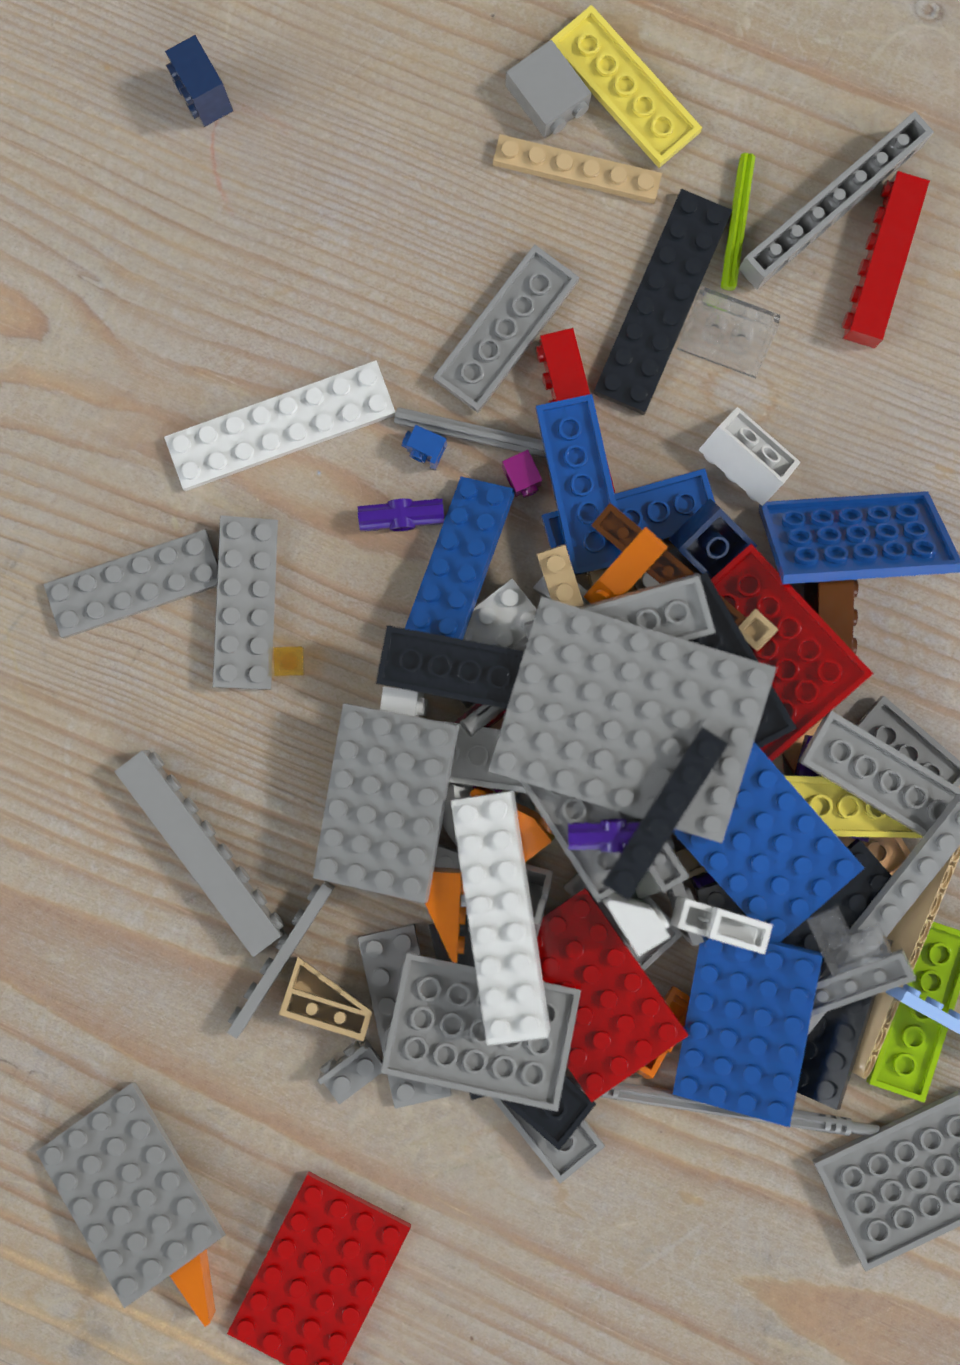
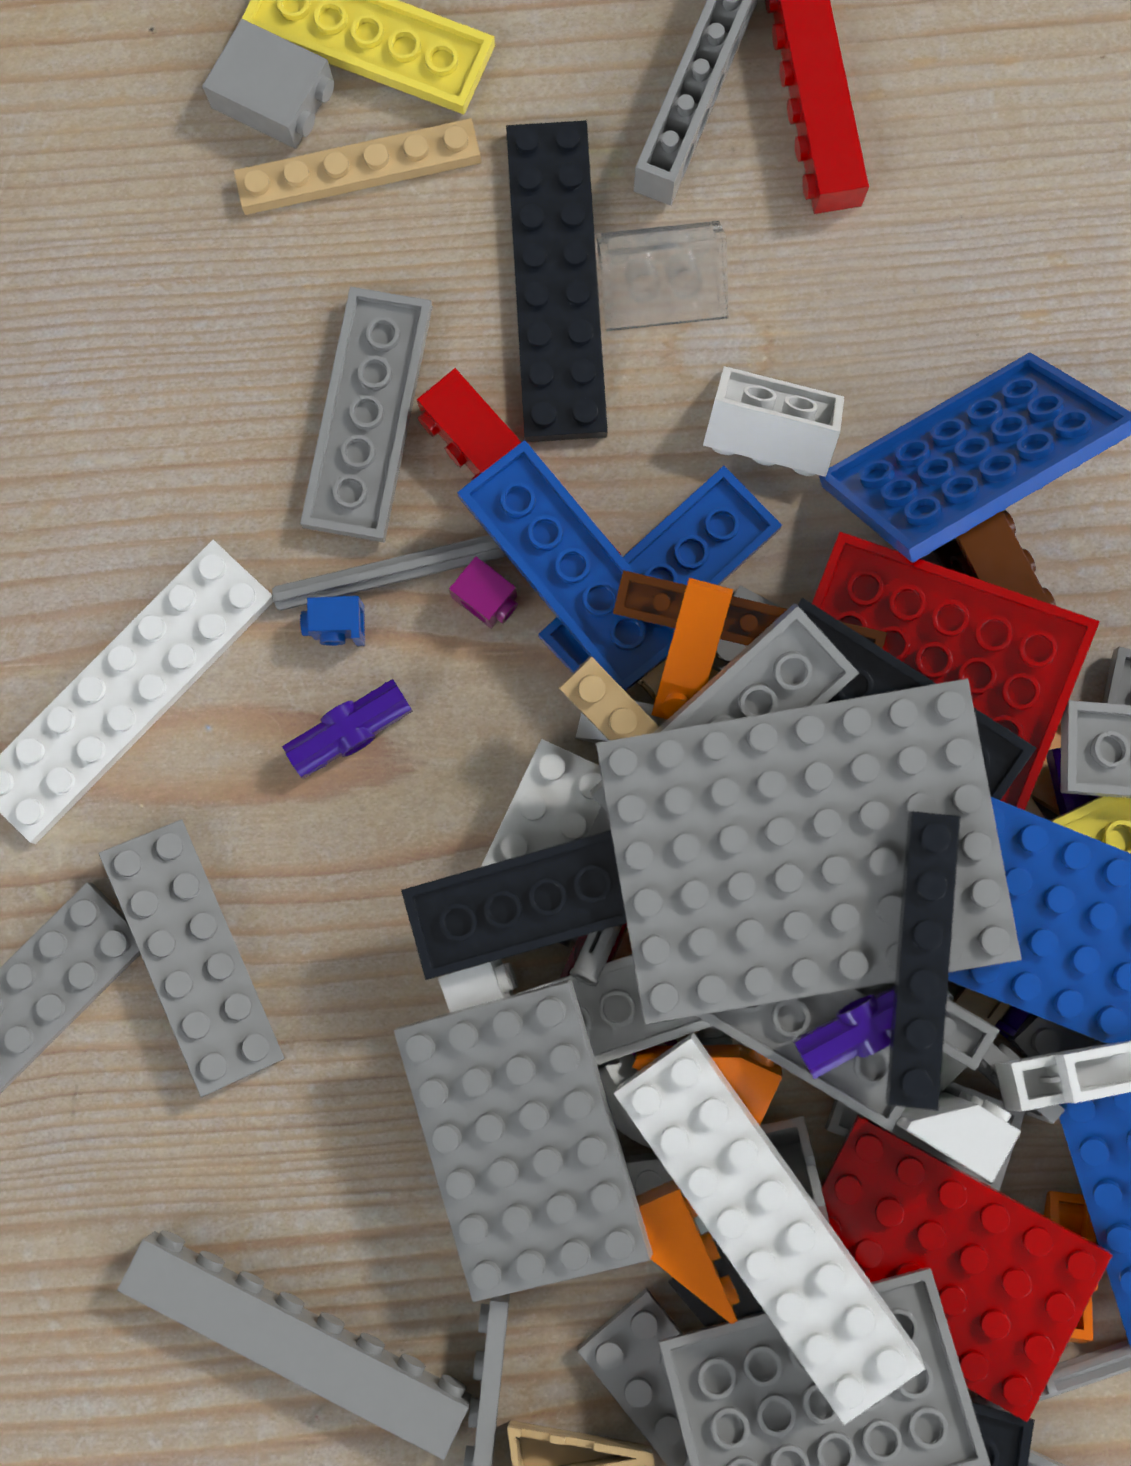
camera: 20 degrees left, 5 degrees down
clear yellow plate [274,646,304,677] -> none
blue plate [405,476,515,639] -> none
dark blue brick [669,498,757,579] -> none
lime axle [721,152,755,291] -> none
tan plate [739,609,778,652] -> none

